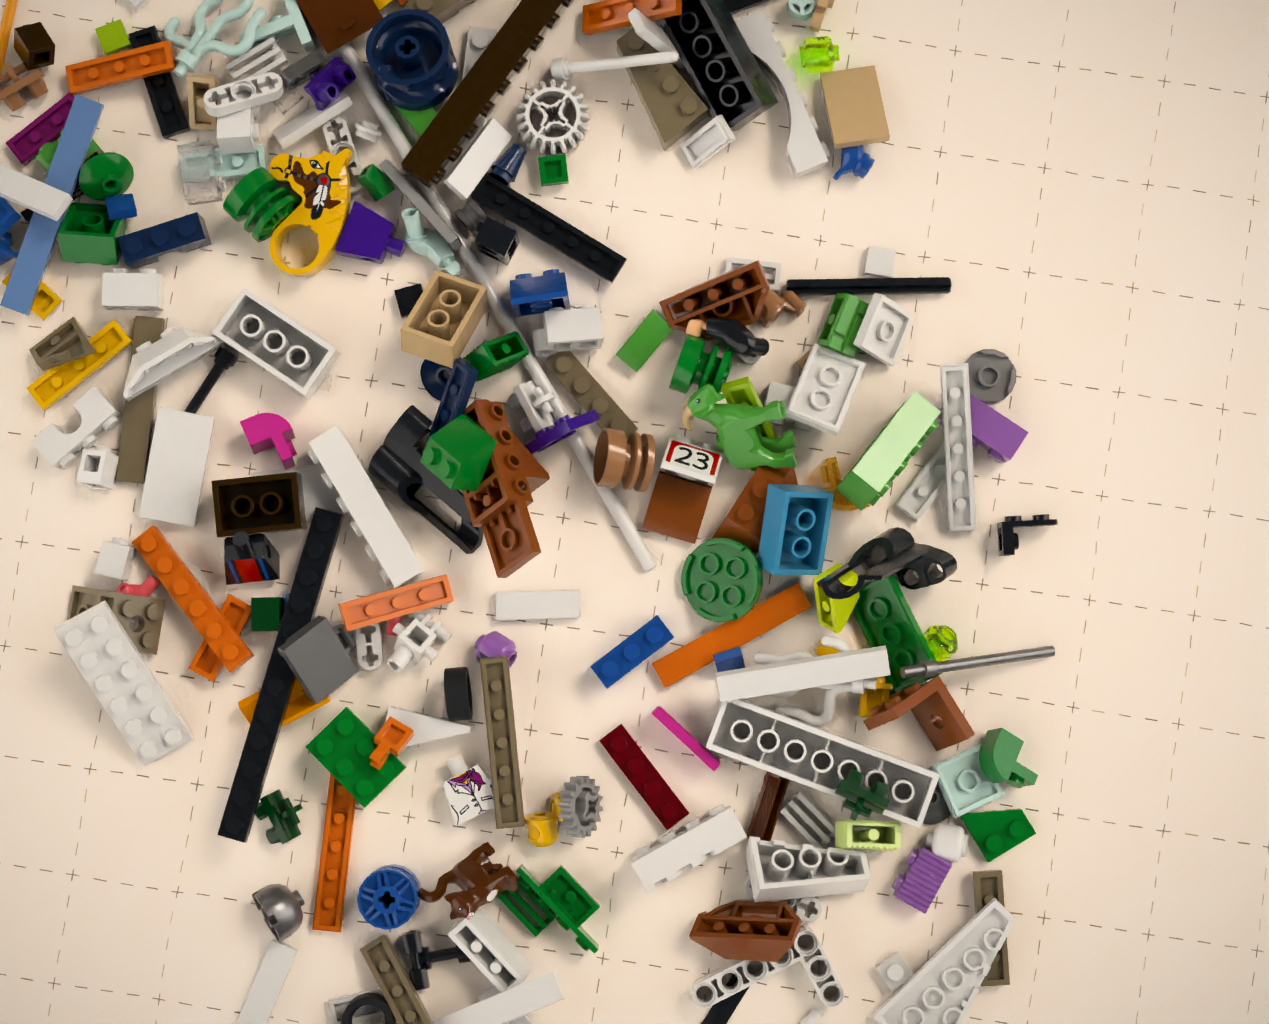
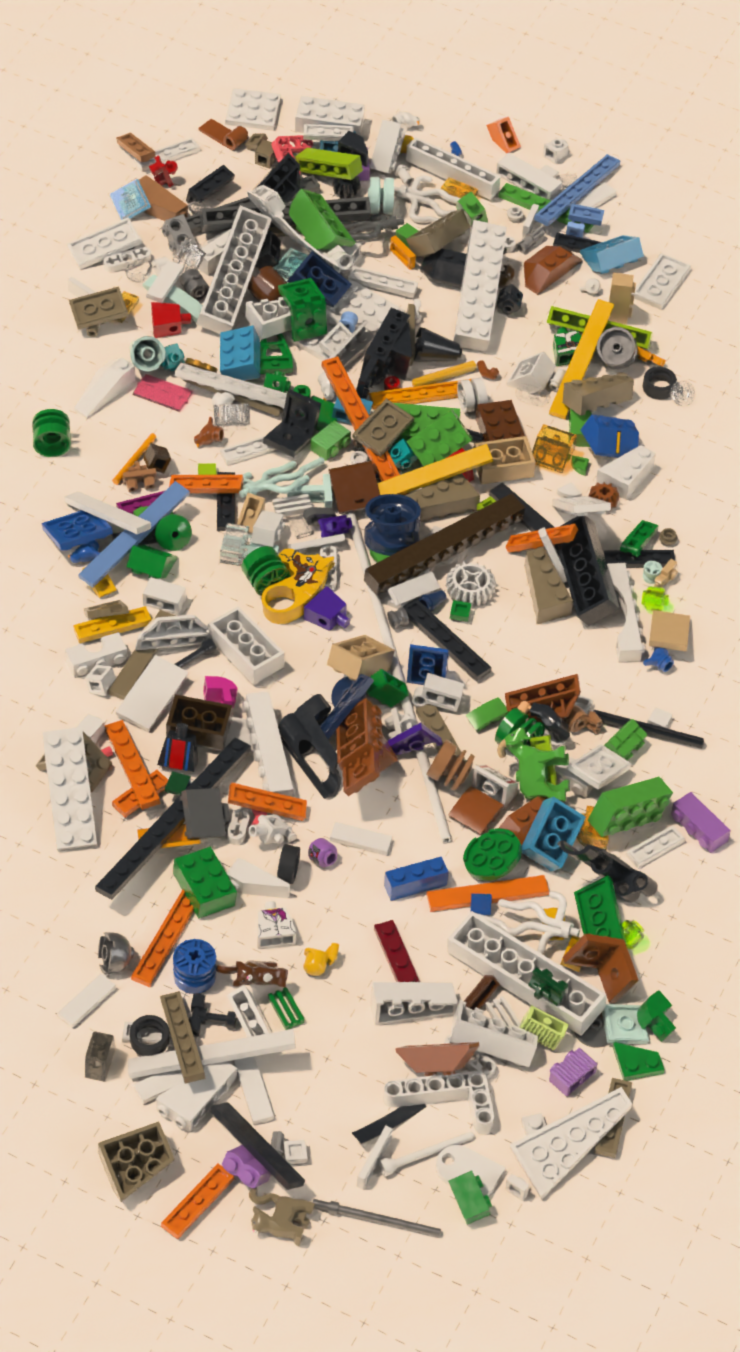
camera: 15 degrees right, 35 degrees down
blue tile [104,193,137,220] -> none
dark blue arch [117,212,212,270] -> none
white beam [203,72,283,117] -> none
dark green hips [255,789,303,844] -> none
white plate [355,120,382,142] -> none
green piece [356,163,395,202] -> none
orange plate [369,716,414,770] -> none
light grey tile [379,159,462,252] -> none
light aqua arm [401,207,460,277] -> none
green slope [420,414,497,491] -> none
black brick [473,216,520,266] -> none
dark tan tile [480,656,525,829] -> none
green bracket [516,864,600,954] -> none
white piece [551,51,679,81] -> none
light grey gear [557,776,603,838] -> none
dark pink tile [651,706,720,771] -> none
white tile [680,115,736,169] -> none
white tile [716,645,890,702] -> none
neon yellow slope [813,563,860,634] -> none
white plate [853,293,914,366] -> none
flat silver bar [900,645,1055,678] -> none
white head [926,823,969,863] -> none
white tile [940,363,977,532] -> none
light grey tile [964,349,1016,404] -> none
black bracket [997,514,1058,556] -> none

